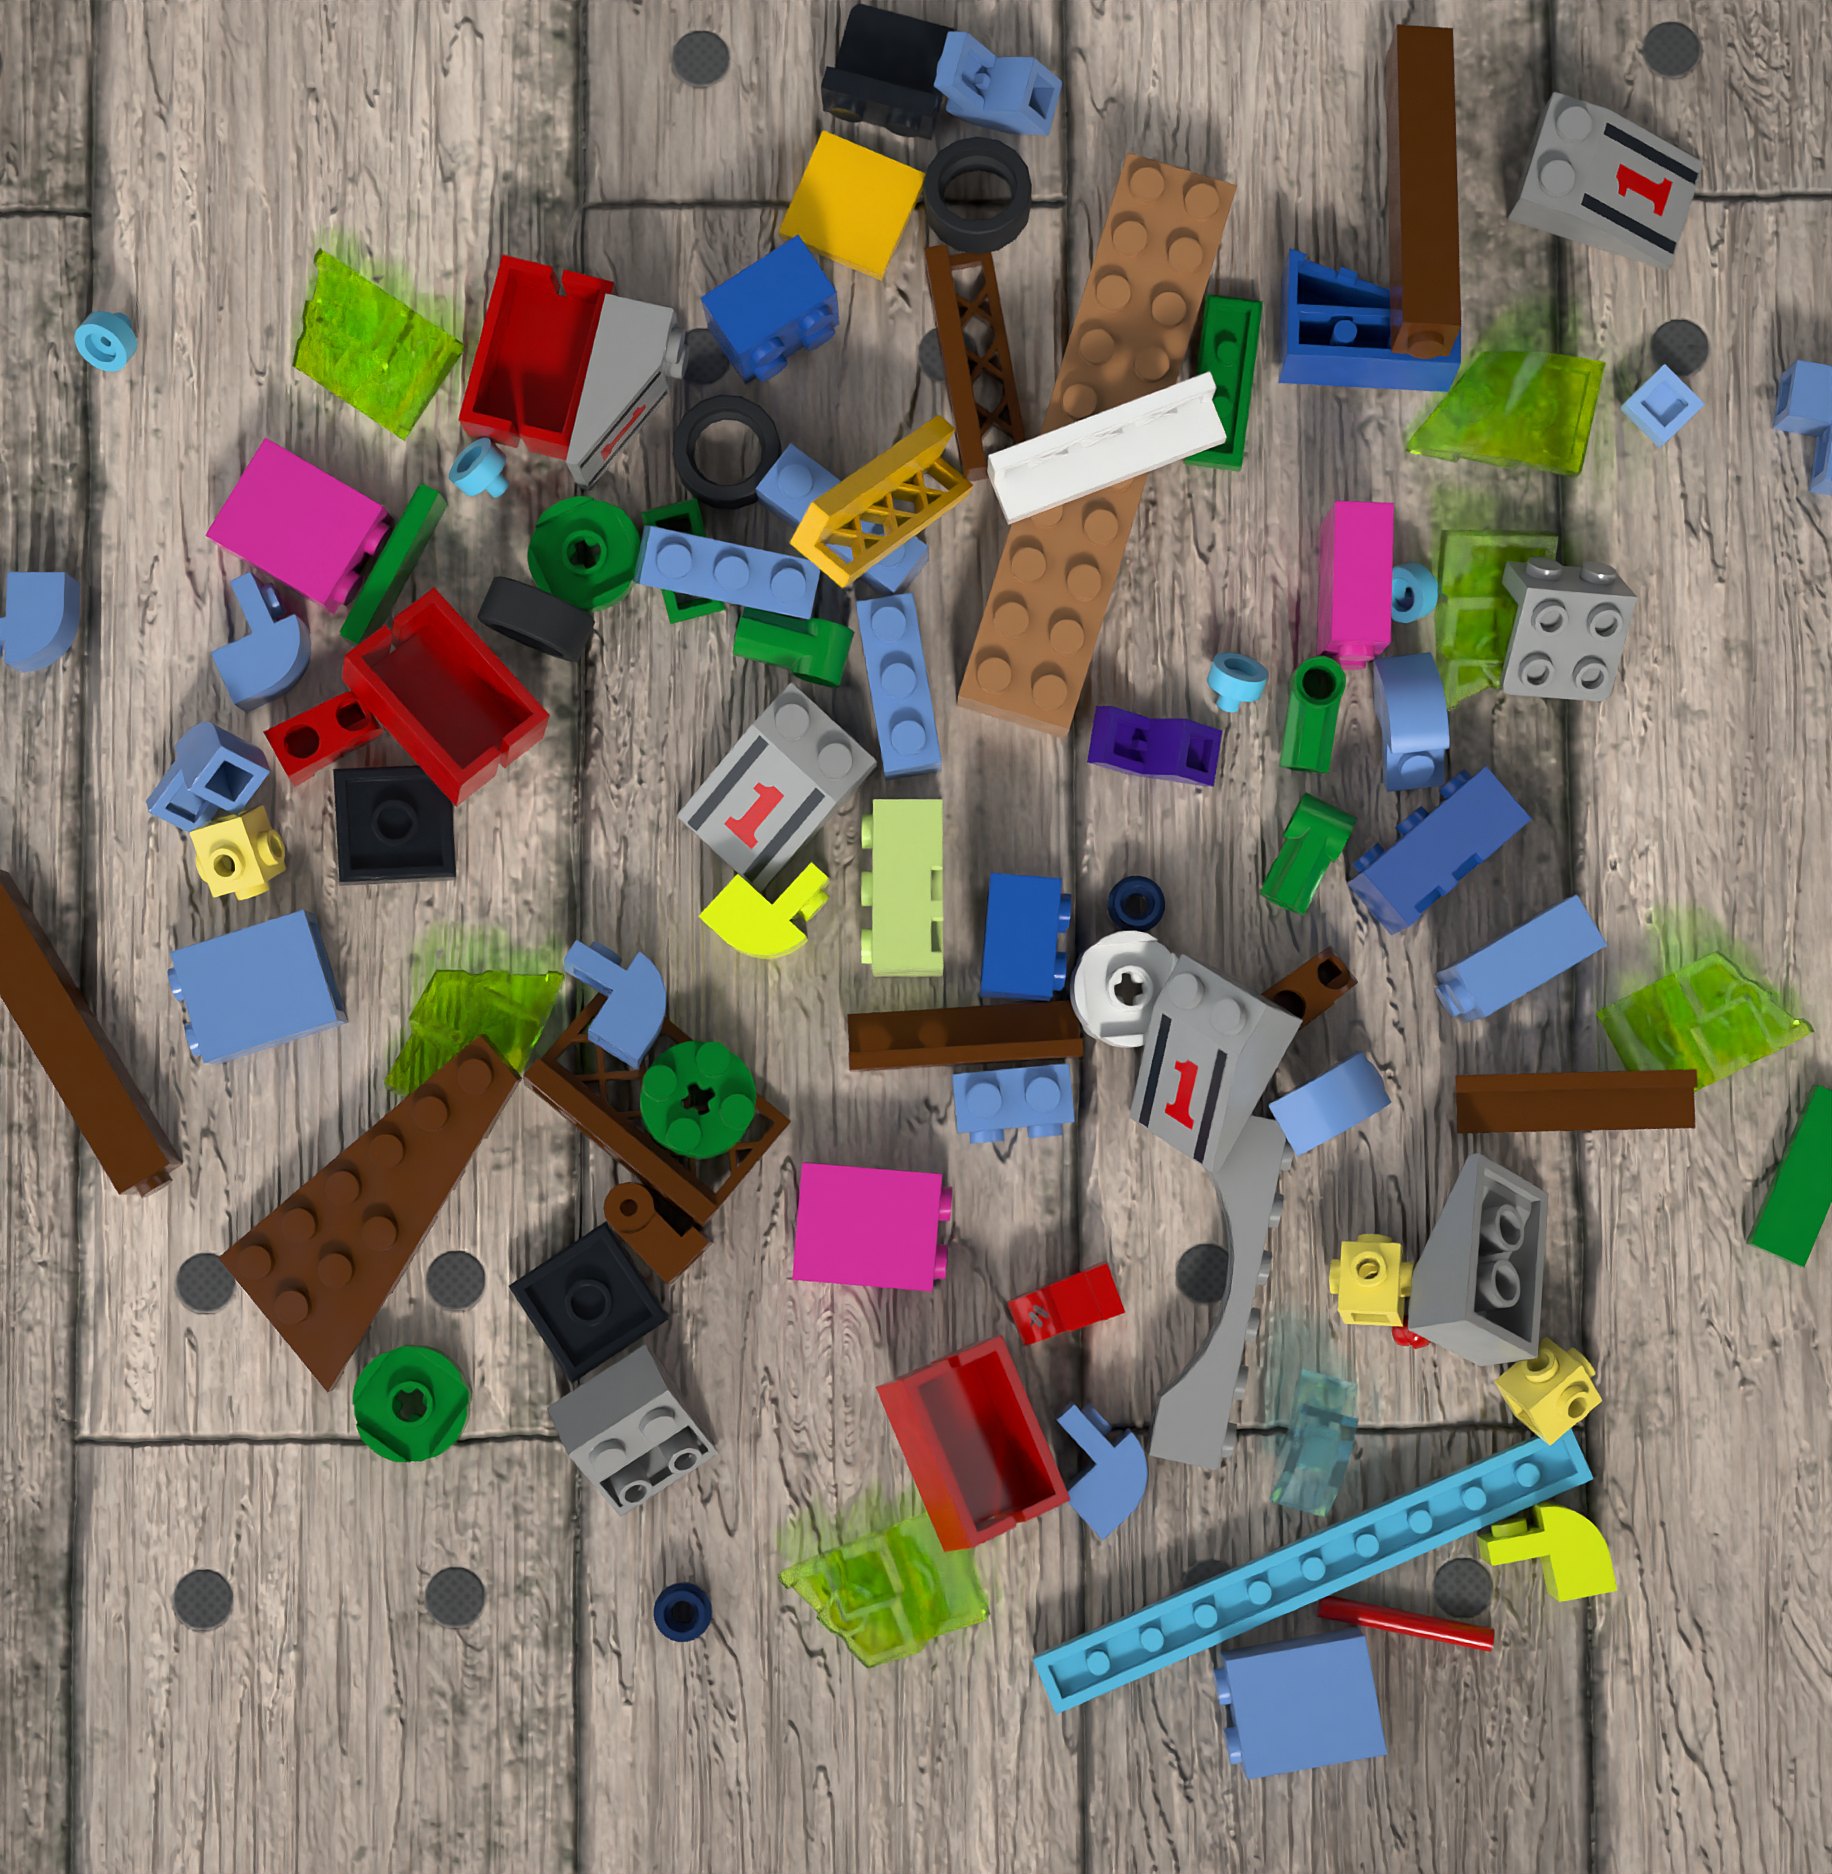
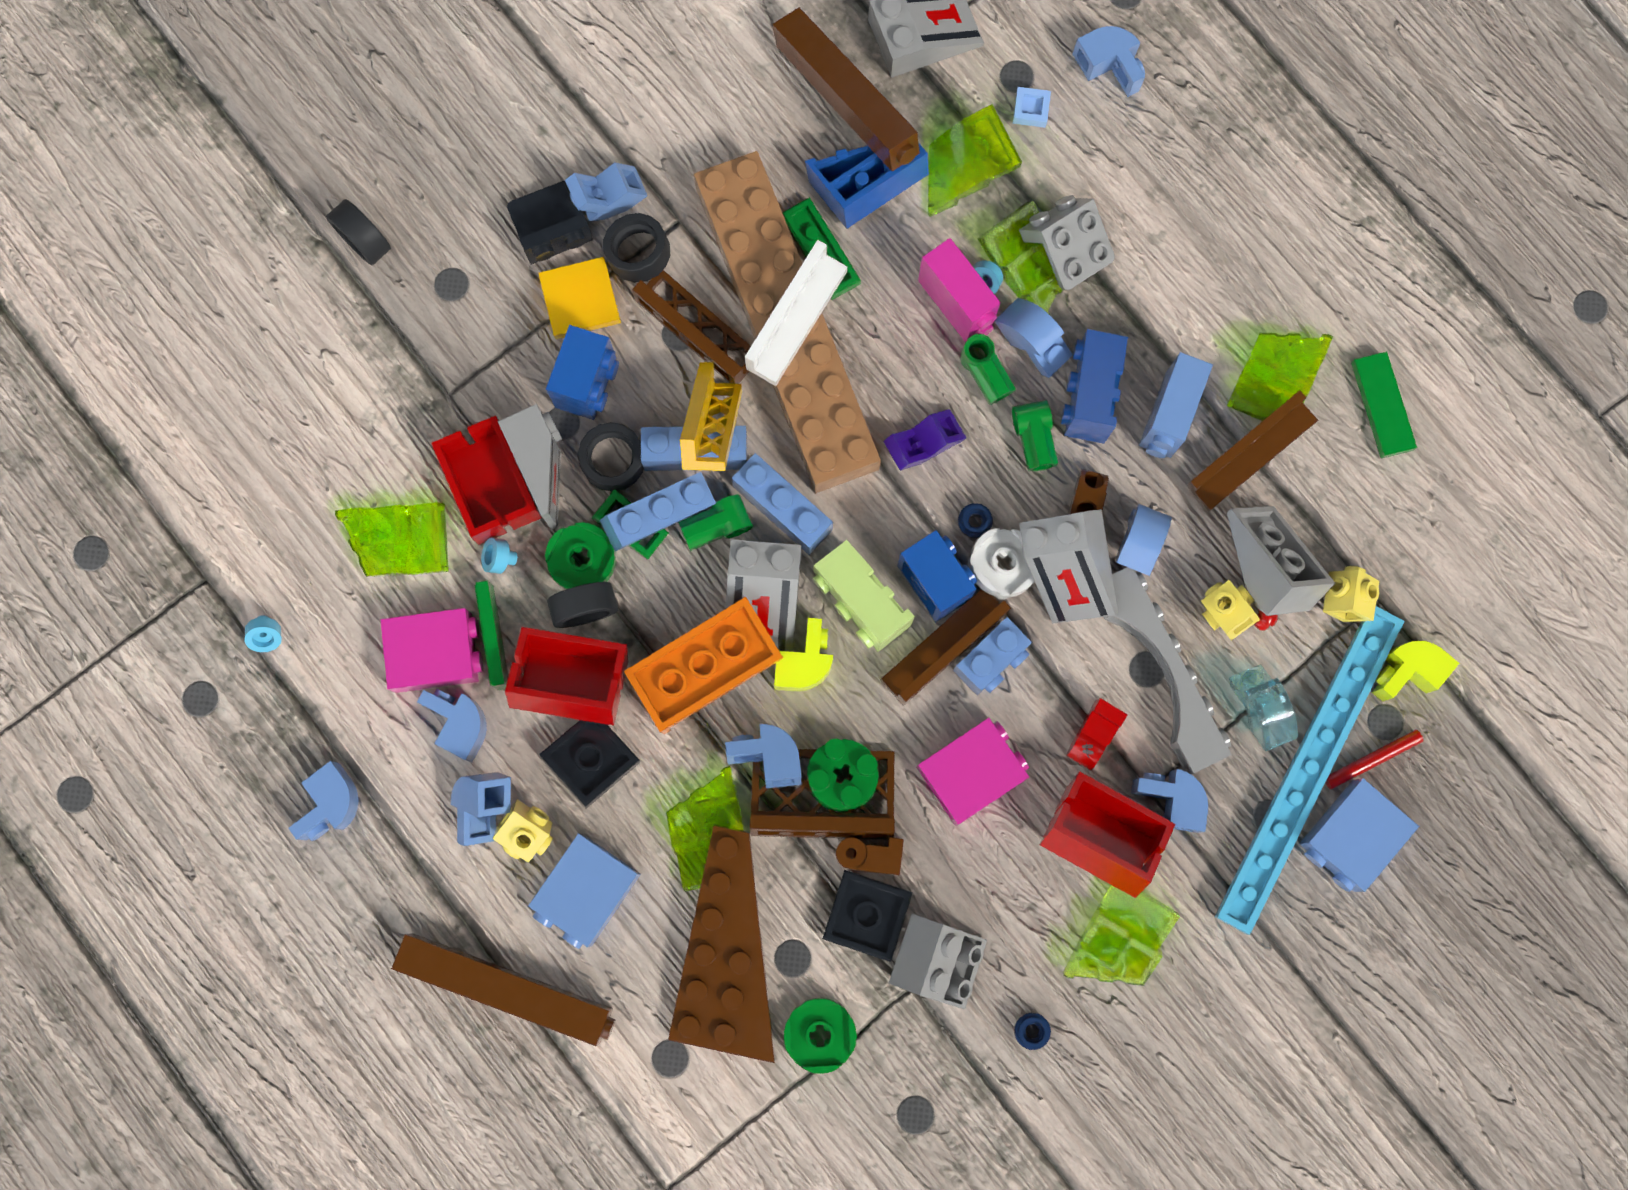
camera: 40 degrees left, 5 degrees down
red leg [263,690,384,787] -> none
medium azure tile [1207,652,1268,712] -> none
none -> orange plate [624,597,784,734]

